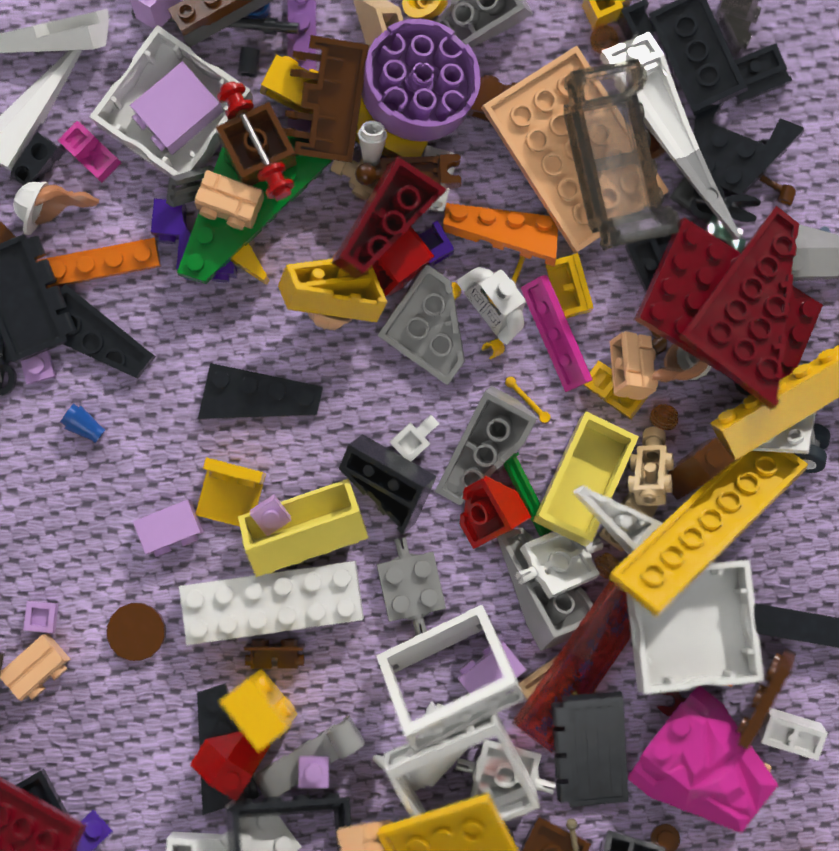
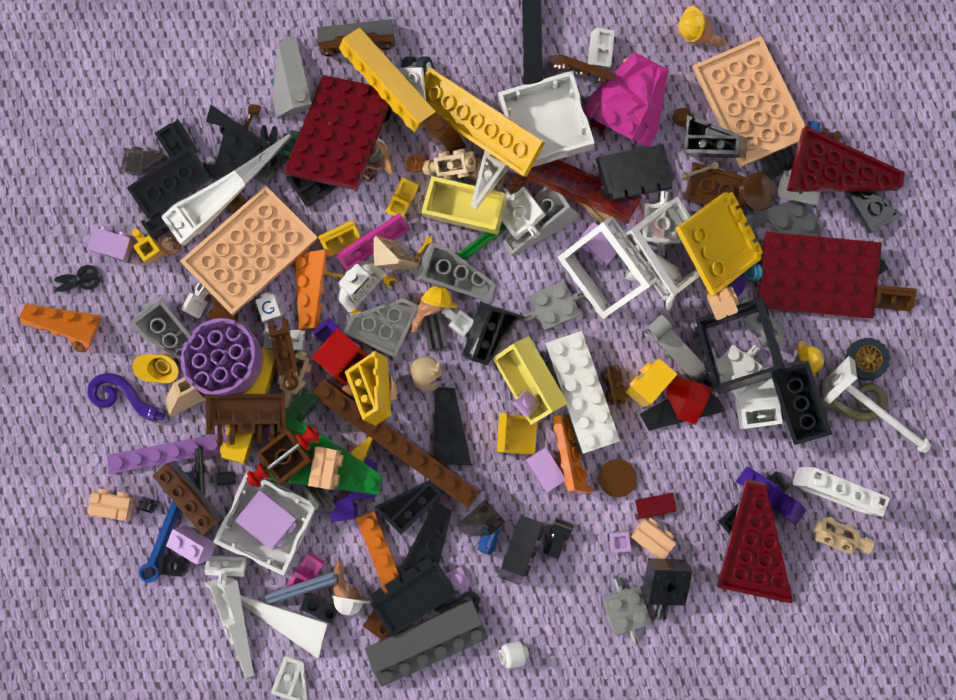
camera: 95 degrees left, 0 degrees up
lavender plate [299,756,330,788] -> none
dark red wedge [331,157,448,278] -> none
white cone [358,121,387,166] -> none
red slope [459,476,531,549] -> none
windscreen [563,58,680,251] -> none
light nougat brick [610,331,658,400] -> none
dark red wing [679,206,799,410] -> none
none -> white plate [181,283,209,319]
none -> white plate [204,556,247,585]
none -> white brick [255,292,283,323]
none -> sand blue axle [265,572,338,605]
none -> clear green brick [288,387,319,422]
none -> reddish brown brick [312,379,482,508]
none -> tan slope [374,236,420,270]
none -> black wedge [374,480,444,535]
none -> tan helmet [410,356,442,392]
none -> piece [411,286,458,333]
none -> dark grey tile [423,312,448,351]
none -> clear smoke slope [457,499,505,537]
none -> black wedge [497,515,544,585]
none -> black piece [543,517,574,559]
none -> orange wing [553,415,593,494]
none -> dark red tile [635,492,677,519]

